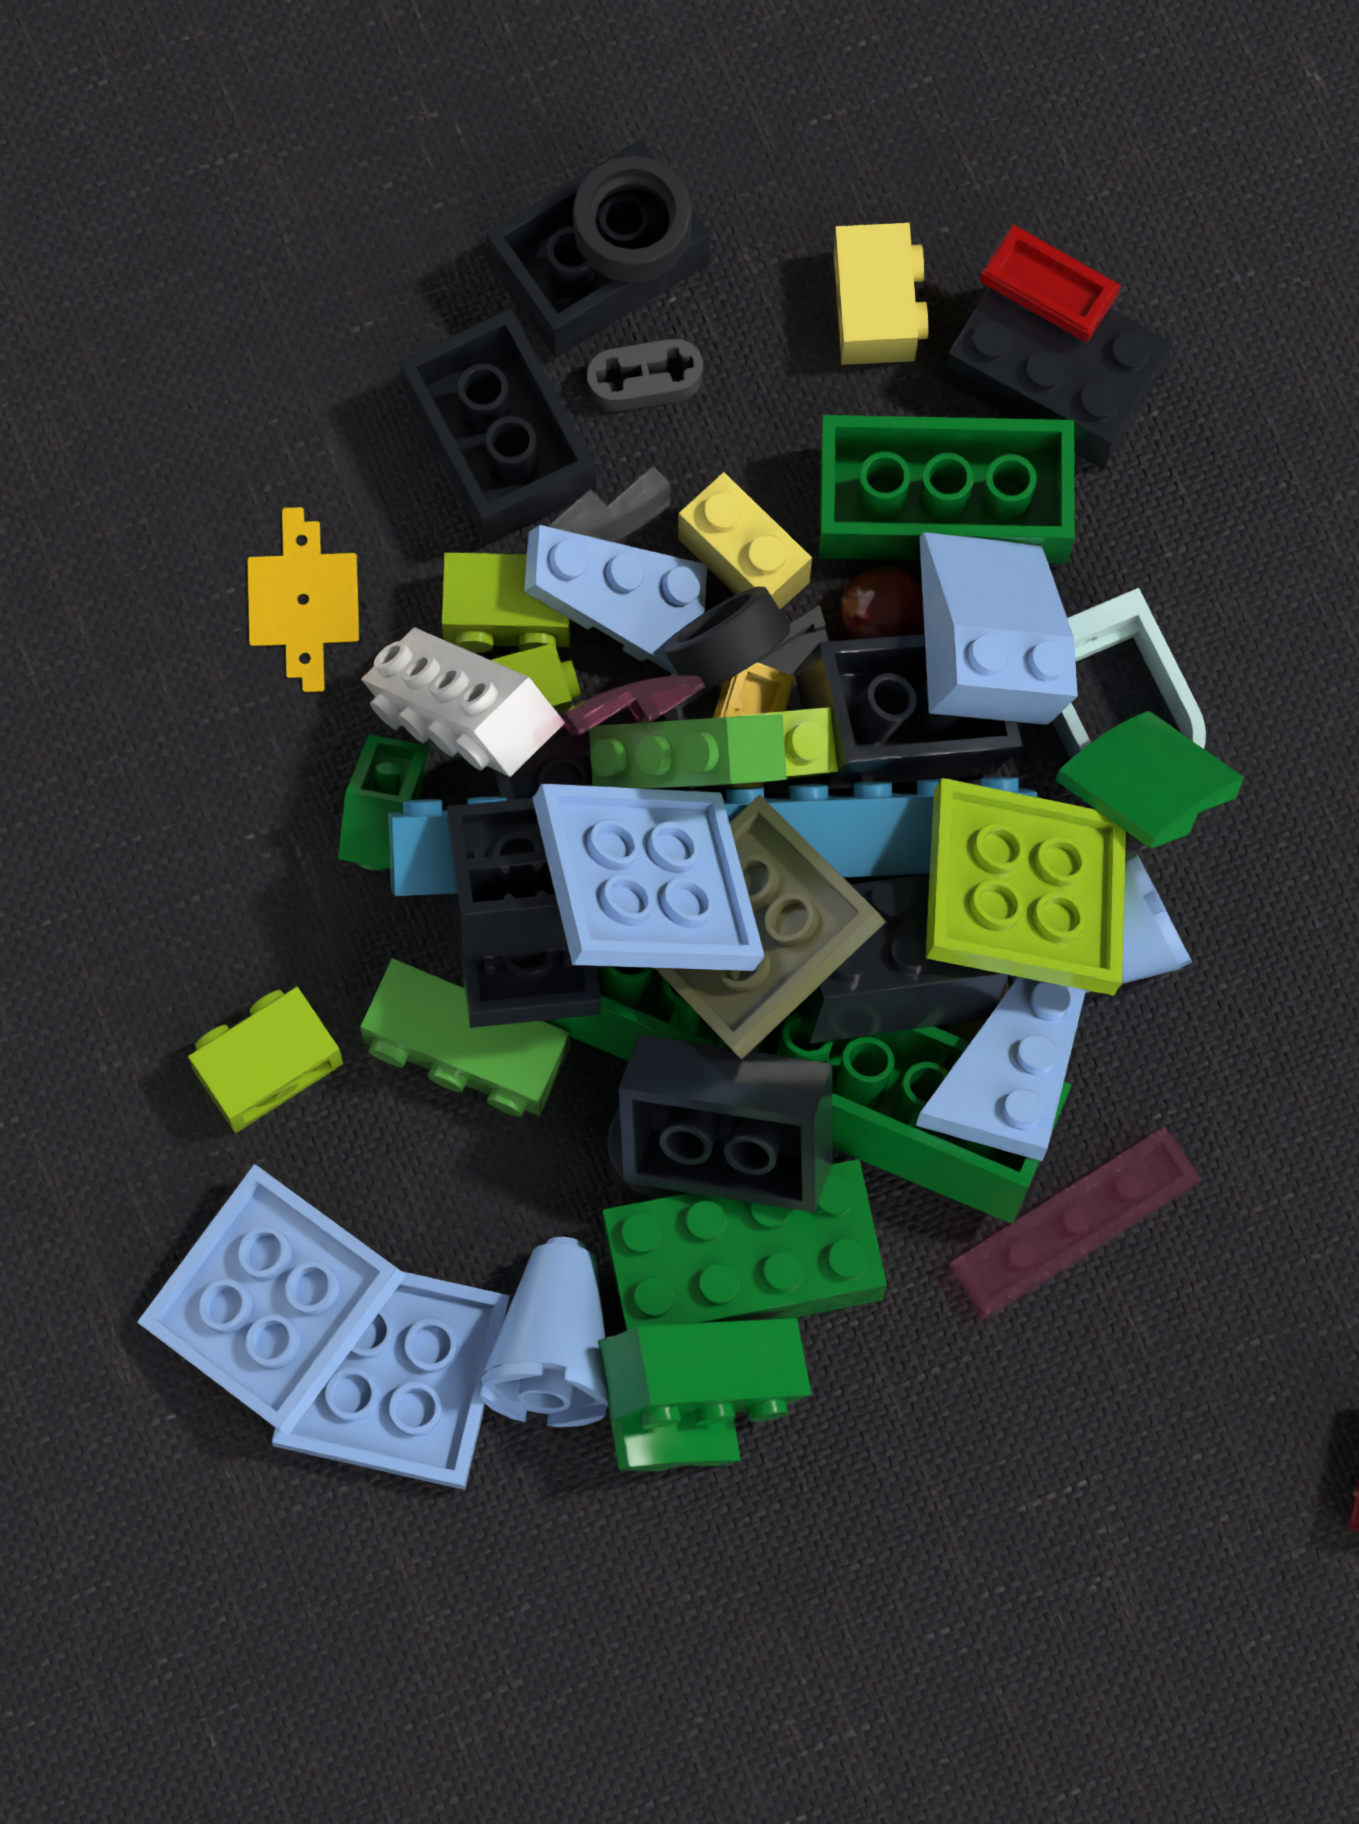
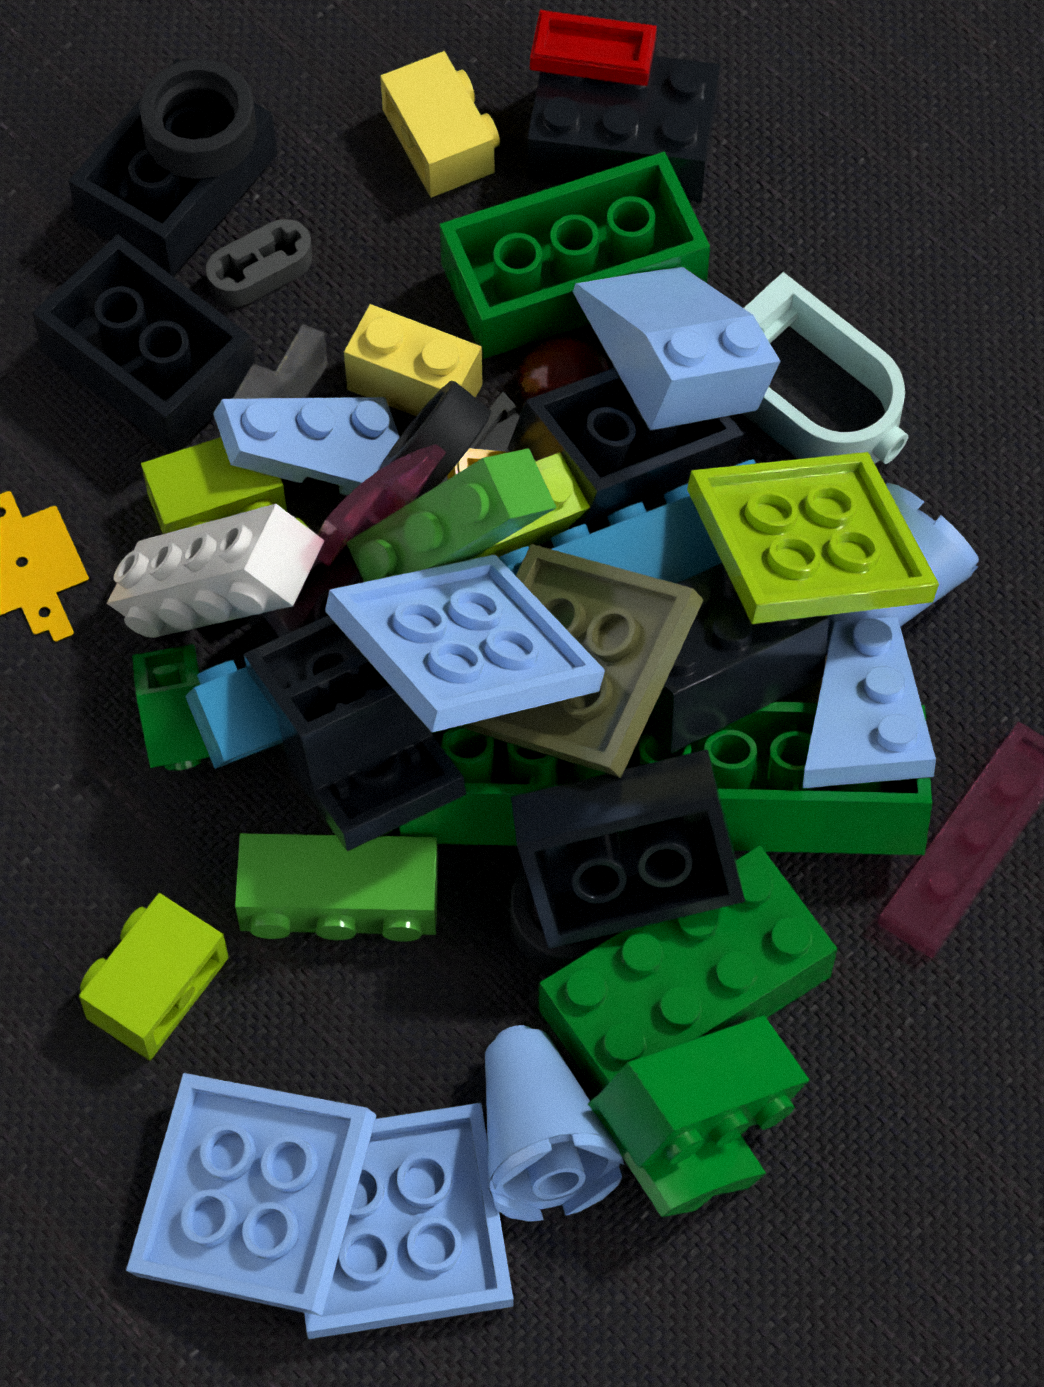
camera: 20 degrees left, 10 degrees down
green slope [1055,711,1244,849] -> none

